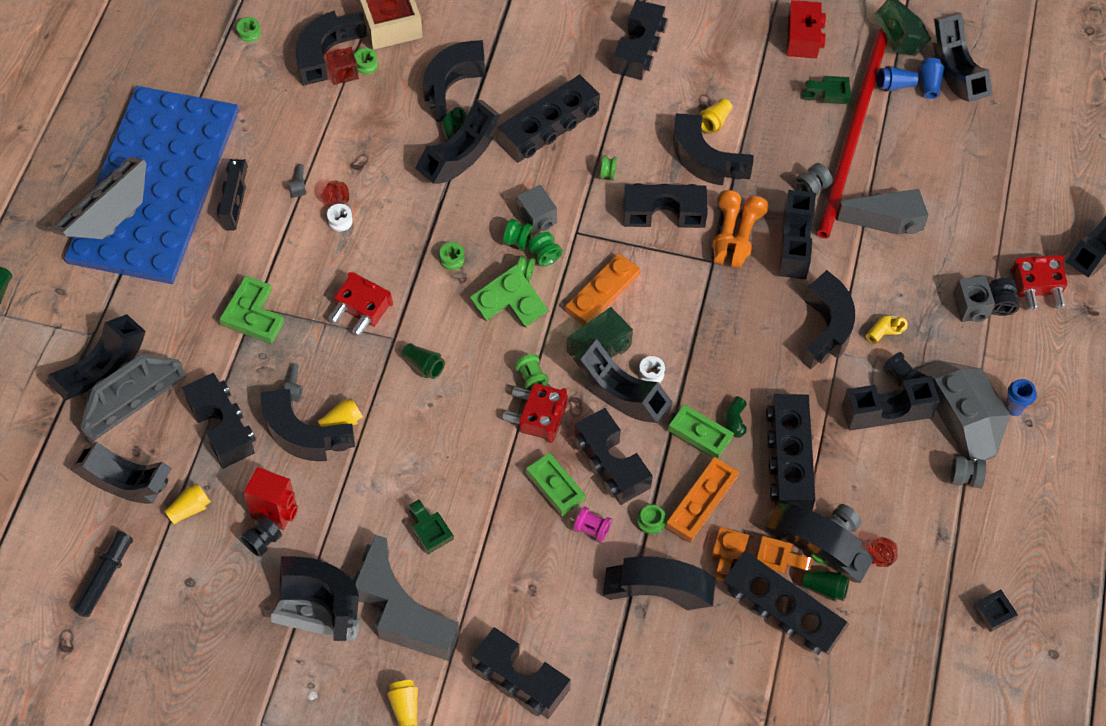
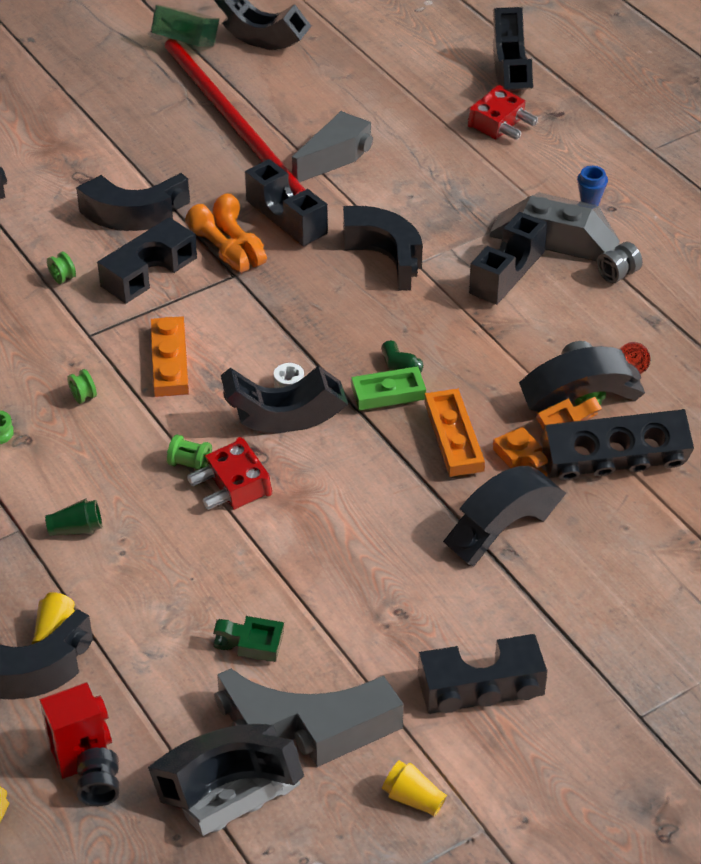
camera: 45 degrees left, 15 degrees down
bright green plate [470,265,549,328] -> none
green wheel [503,218,534,251] -> none
dark grey brick [517,185,557,235] -> none
bright green plate [526,452,586,516] -> none
green wheel [528,232,563,267] -> none
clear green slope [567,307,633,358] -> none
black arch [573,408,653,505] -> none
dark pink bush [574,506,612,543] -> none
bright green plate [637,505,667,534] -> none
yellow cone [699,98,732,134] -> none
black brick [766,394,816,511] -> none
red brick [787,0,826,59] -> none
dark grey wheel [794,163,832,196] -> none
dark green cone [802,570,850,602] -> none
dark green plate [803,76,851,104] -> none
yellow arm [865,316,908,344] -> none
blue cone [877,65,918,92] -> none
black bush [883,352,921,387] -> none
blue cone [918,58,944,99] -> none
dark grey brick [953,276,995,322] -> none
black wheel [989,278,1020,316] -> none

